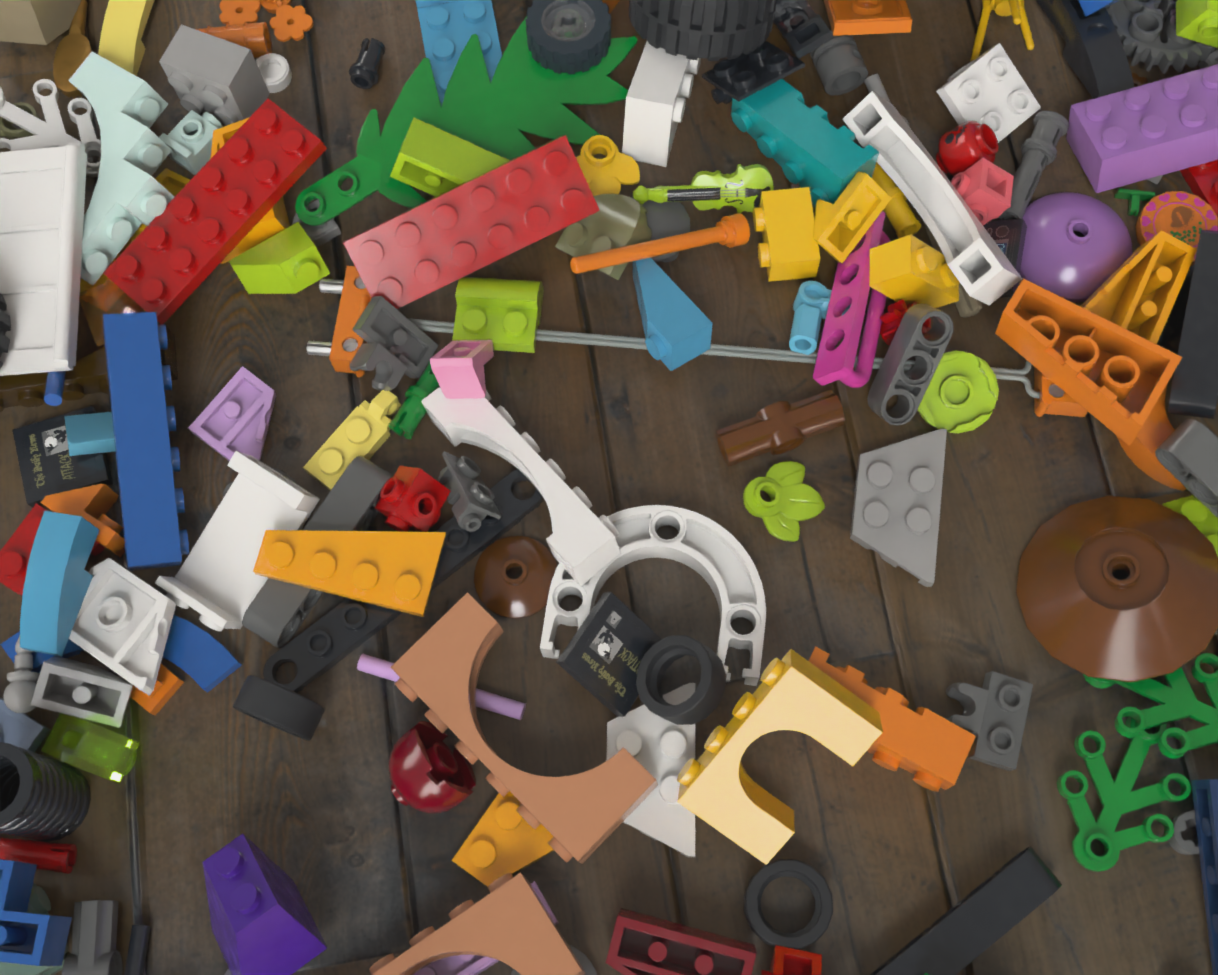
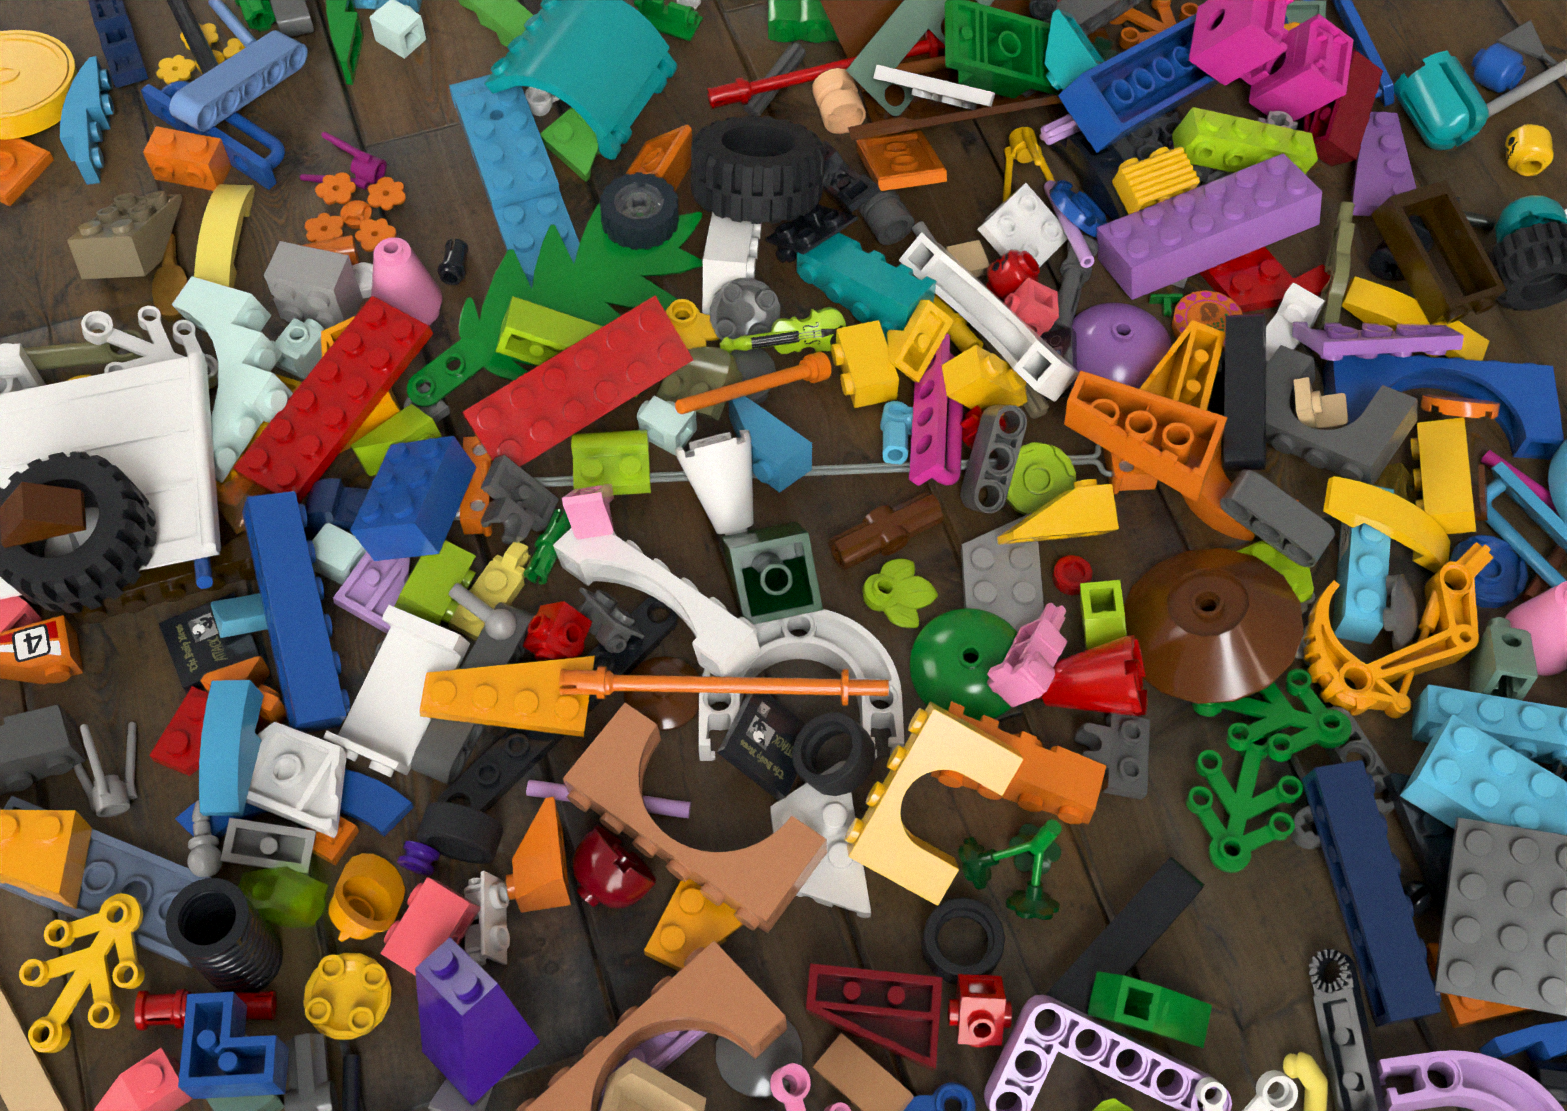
camera: 15 degrees left, 10 degrees down
none -> yellow dish [303,953,392,1040]
none -> dark blue brick [304,478,369,539]
none -> light aqua panel [312,523,367,585]
none -> light orange piece [328,853,405,942]
none -> blue brick [350,436,476,561]
none -> bright pink cone [371,238,442,325]
none -> coral brick [380,877,481,976]
none -> lime brick [394,540,476,626]
none -> dark purple bush [397,841,440,876]
none -> light grey bar [448,583,517,640]
none -> white hinge [464,871,510,966]
none -> orange slope [506,797,571,913]
none -> orange bar [559,666,889,706]
none -> light aqua brick [637,395,697,456]
none -> white cone [675,430,754,536]
none -> dark grey dish [710,278,780,340]
none -> dark green slope [721,521,823,625]
none -> green dish [910,608,1017,721]
none -> tan tile [946,240,990,277]
none -> dark green plant [958,819,1062,920]
none -> bright pink piece [987,603,1068,708]
none -> yellow slope [997,479,1119,545]
none -> red cone [1037,635,1148,716]
none -> lavender piece [1043,180,1094,268]
none -> blue tile [1049,180,1108,237]
none -> red tile [1052,555,1093,595]
none -> lime slope [1080,580,1126,650]
none -> yellow brick [1112,147,1200,214]

